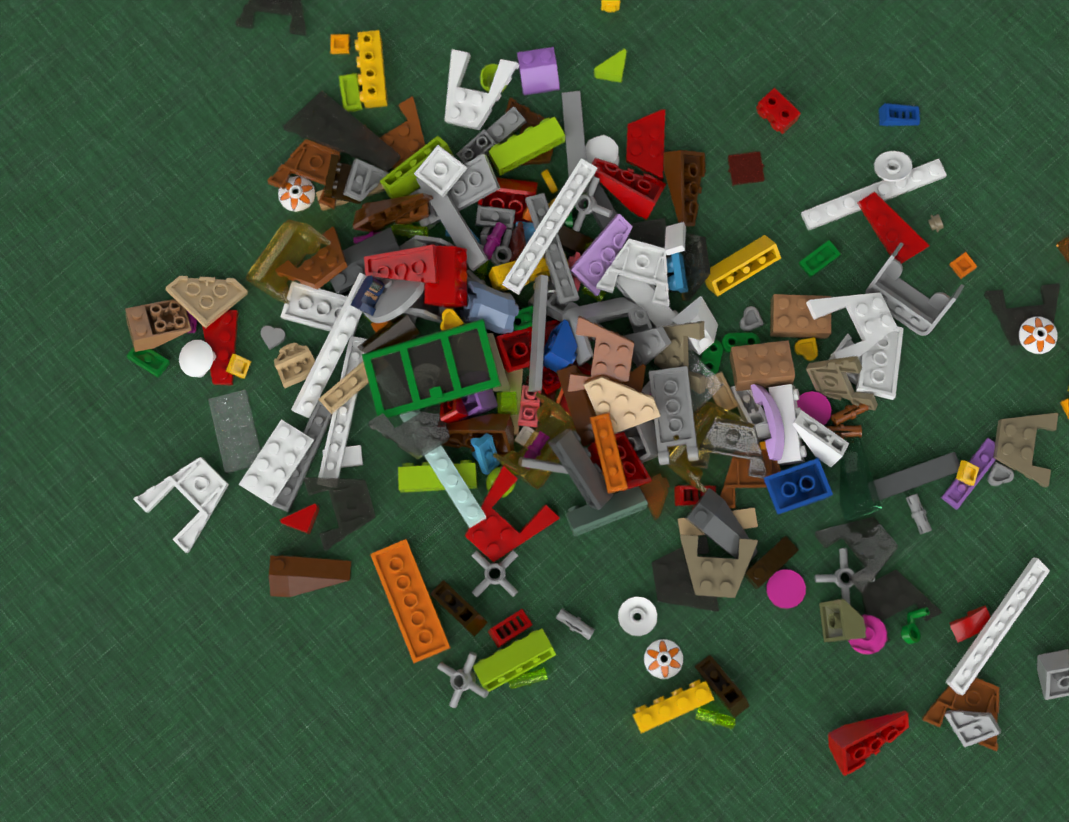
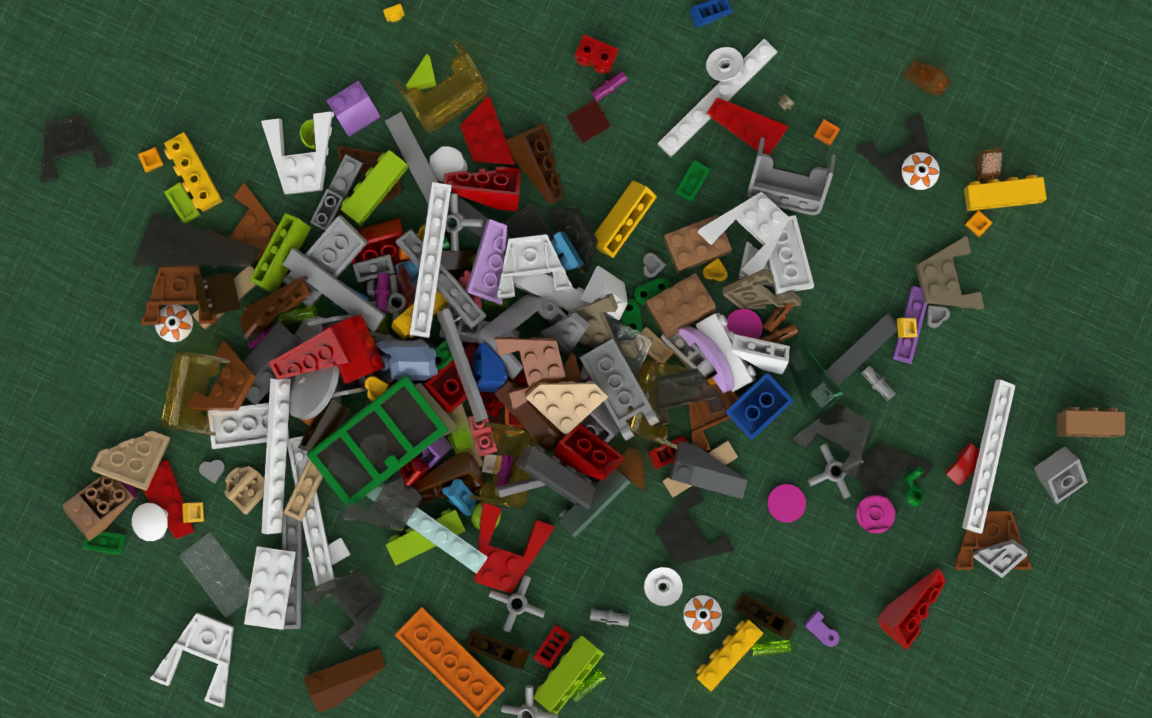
camera: 30 degrees left, 5 degrees up
red slope [280,503,320,534] -> none
light grey wing [343,159,388,201] -> none
dark blue leg [351,276,385,316] -> none
white tile [414,145,467,197] -> none
yellow tile [541,170,558,194] -> none
orange tile [590,413,628,493] -> none
white tile [665,222,686,255] -> none
dark tan wing [680,534,758,598] -> none
dark brown slope [744,536,799,589] -> none
olive slope [819,599,866,643] -> none
none -> clear yellow windscreen [393,39,488,132]
none -> magenta pin [590,71,628,102]
none -> medium lavender leg [803,611,839,647]

